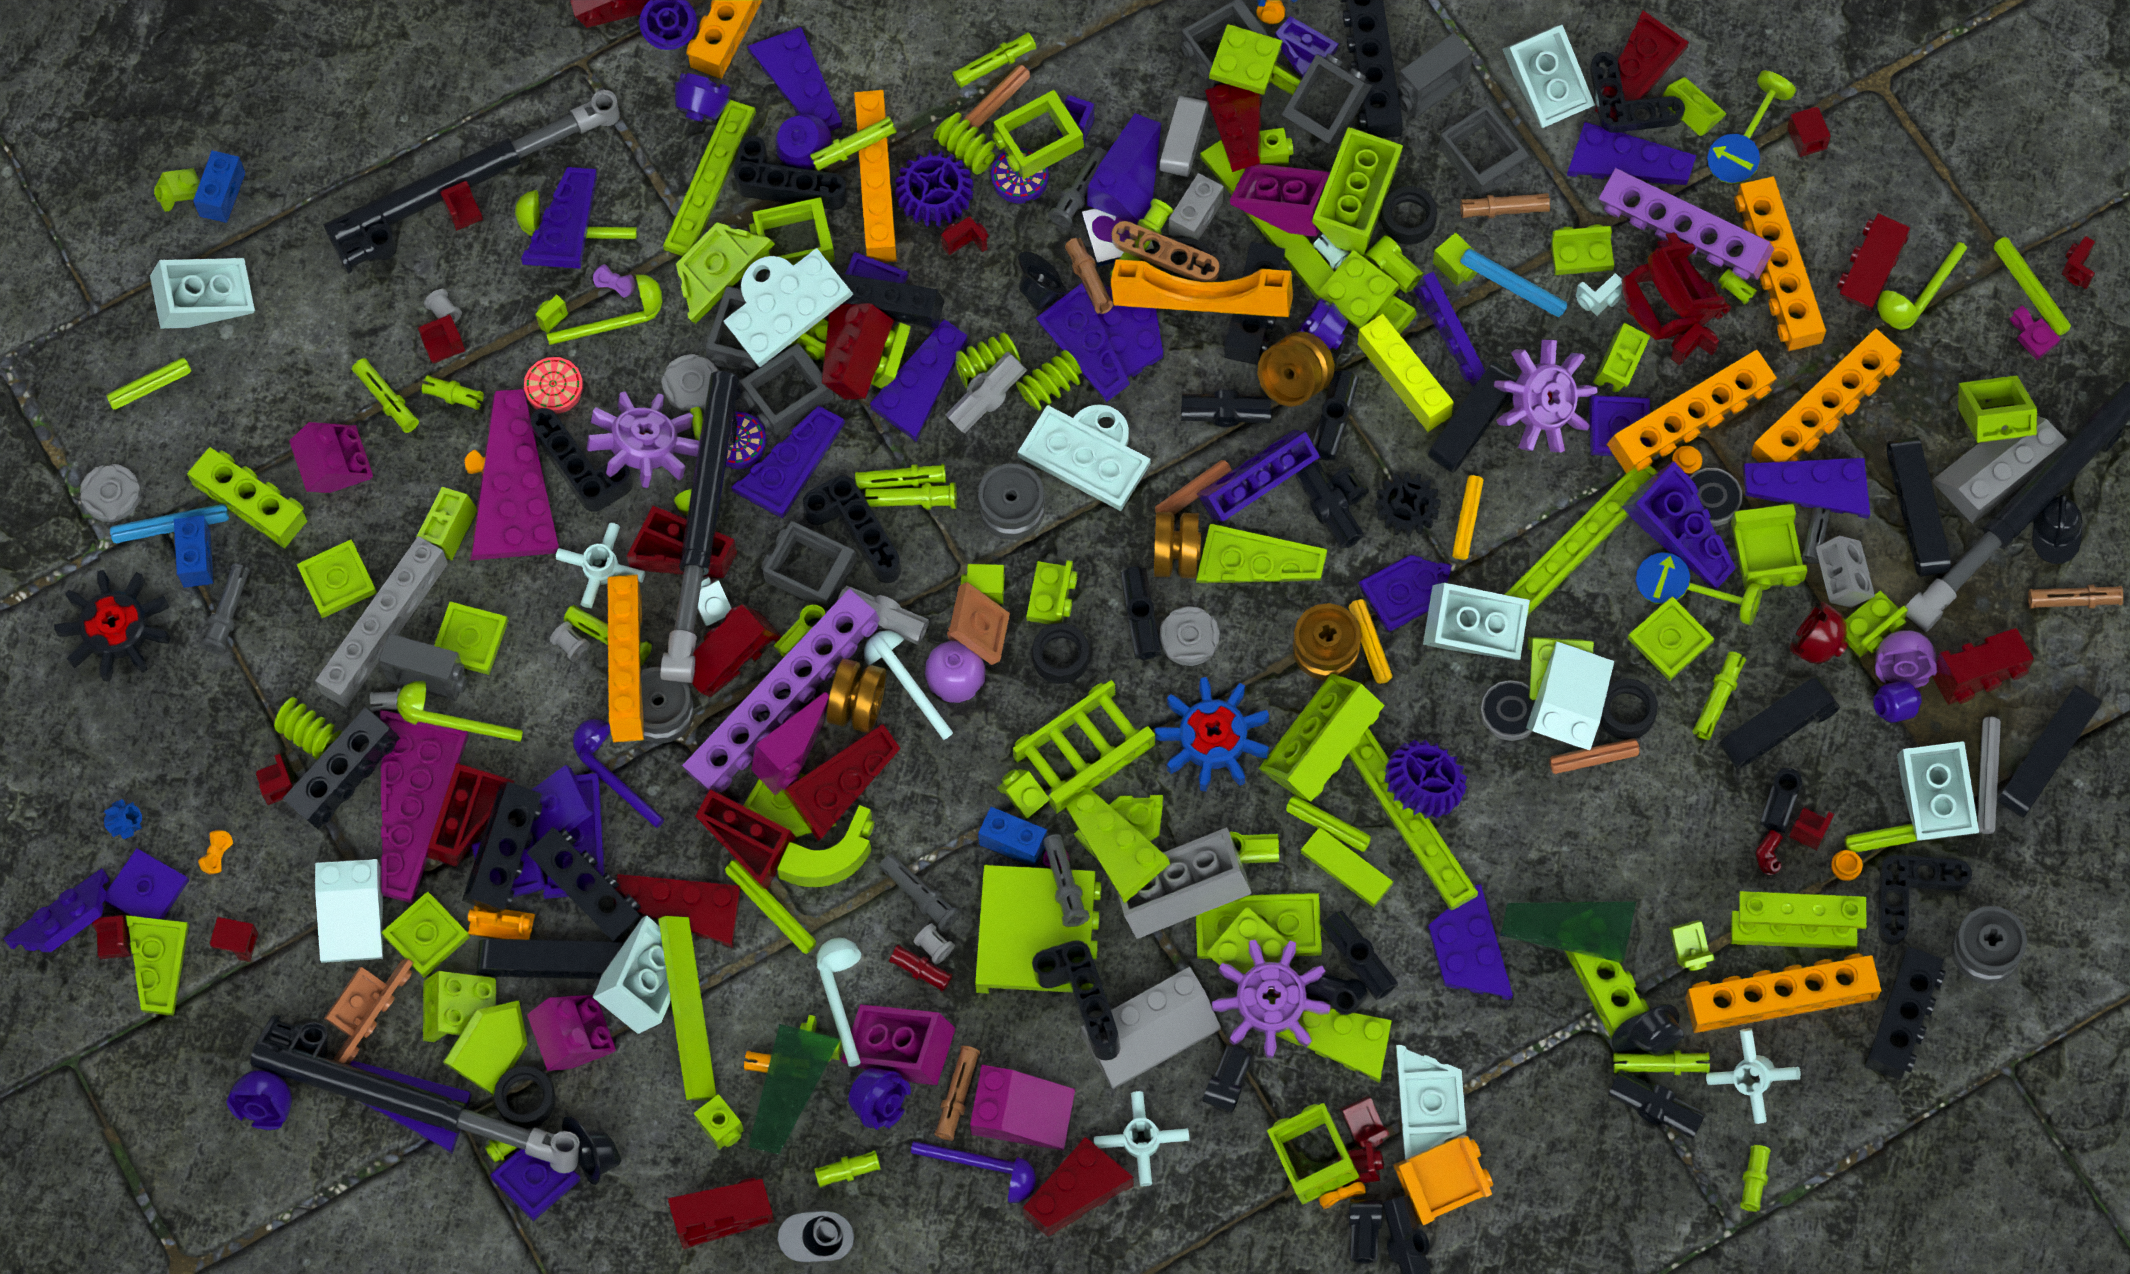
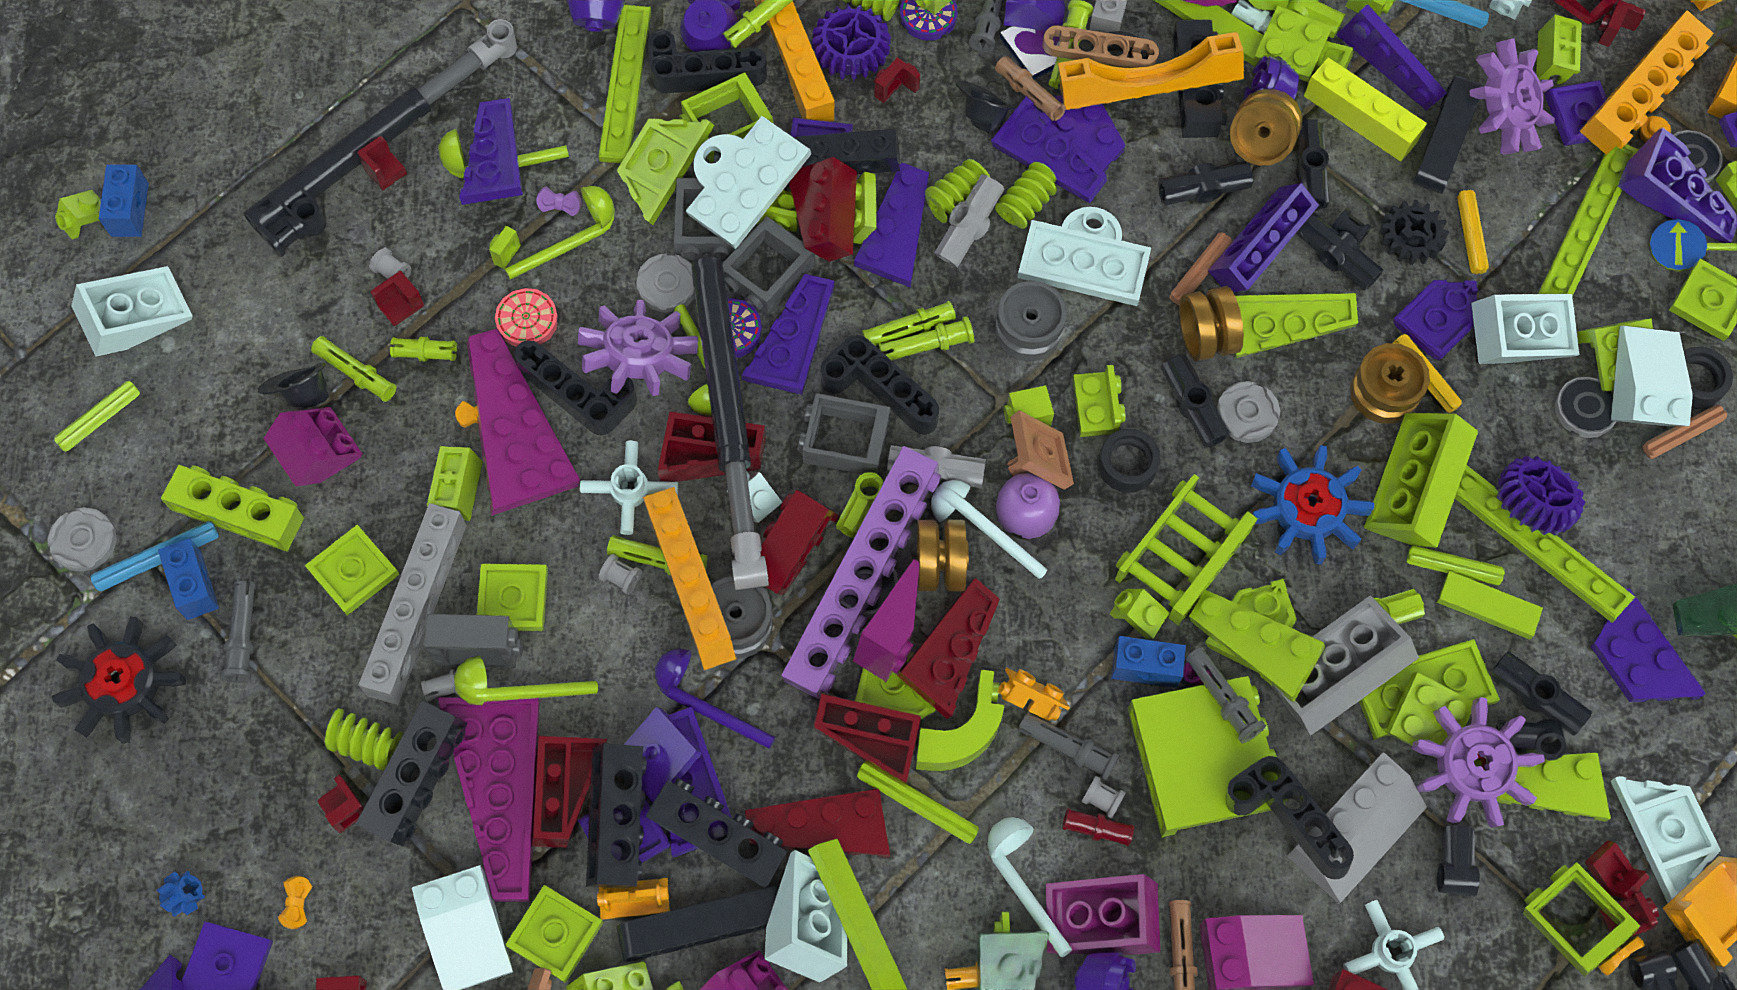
camera: 20 degrees left, 0 degrees up
none -> black piece [258,363,329,408]
none -> light orange hinge [998,667,1070,721]

